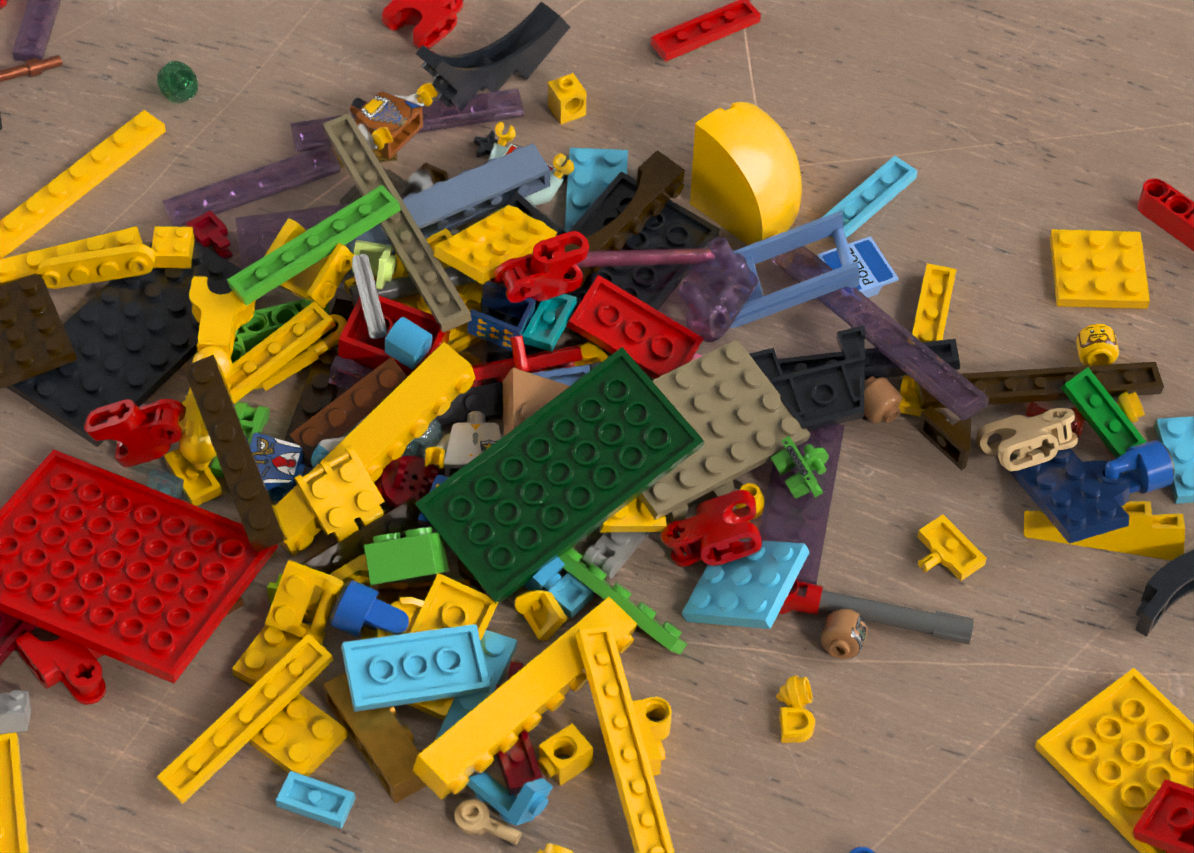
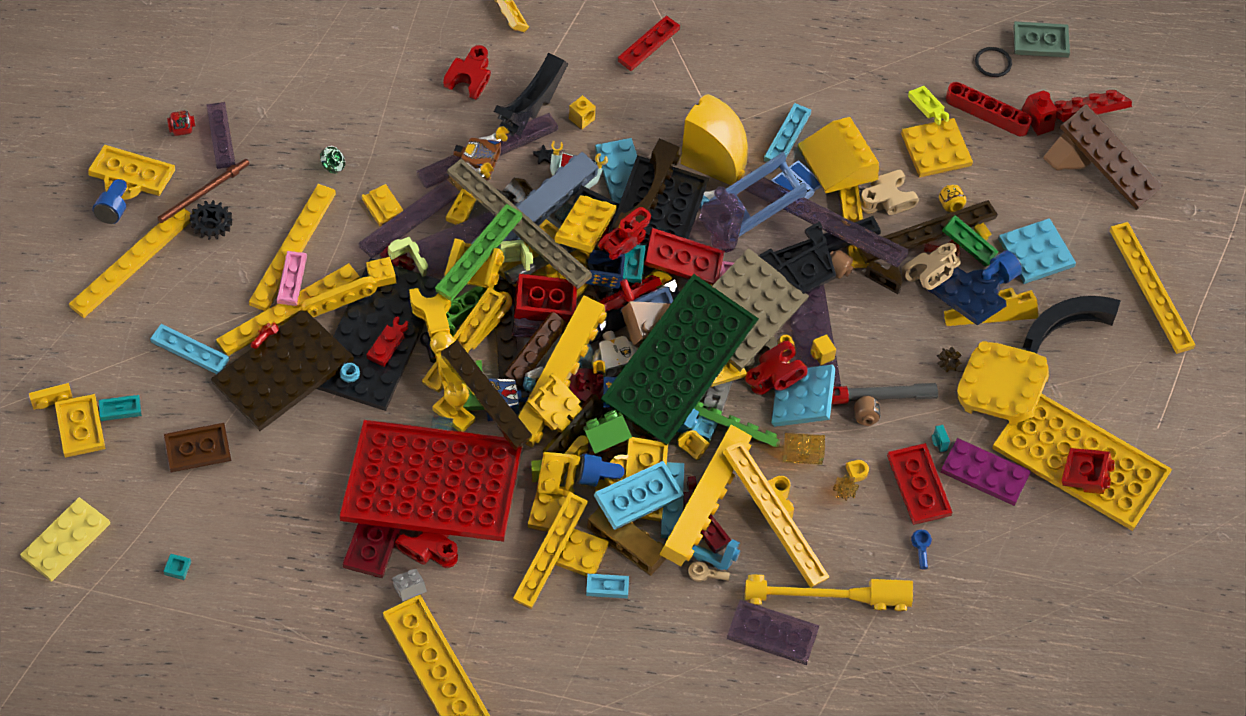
camera: 20 degrees left, 5 degrees up
red piece [84,398,186,467] -> none
light grey axle [352,254,387,339] -> none
dark azure piece [385,317,432,369] -> none
yellow brick [537,723,593,786] -> none
clear pink piece [576,248,718,267] -> none
bright green hips [771,436,829,499] -> none
yellow plate [776,675,813,708] -> none
yellow plate [917,514,987,582] -> none
none -> bright pink tile [277,251,307,306]
none -> medium azure plate [340,363,360,382]
none -> yellow plate [362,184,404,227]
none -> red plate [367,316,408,367]
none -> yellowish green bracket [388,237,428,277]
none -> yellow plate [446,189,478,227]
none -> clear yellow brick [782,433,825,464]
none -> yellow slope [798,117,879,193]
none -> yellow plate [810,334,837,365]
none -> clear yellow gear [833,474,859,501]
none -> tan piece [860,170,919,215]
none -> red plate [887,443,953,525]
none -> neon yellow plate [908,86,949,125]
none -> teal plate [932,424,950,453]
none -> dark brown gear [937,347,962,372]
none -> magenta plate [940,438,1031,506]
none -> yellow plate [957,341,1049,425]

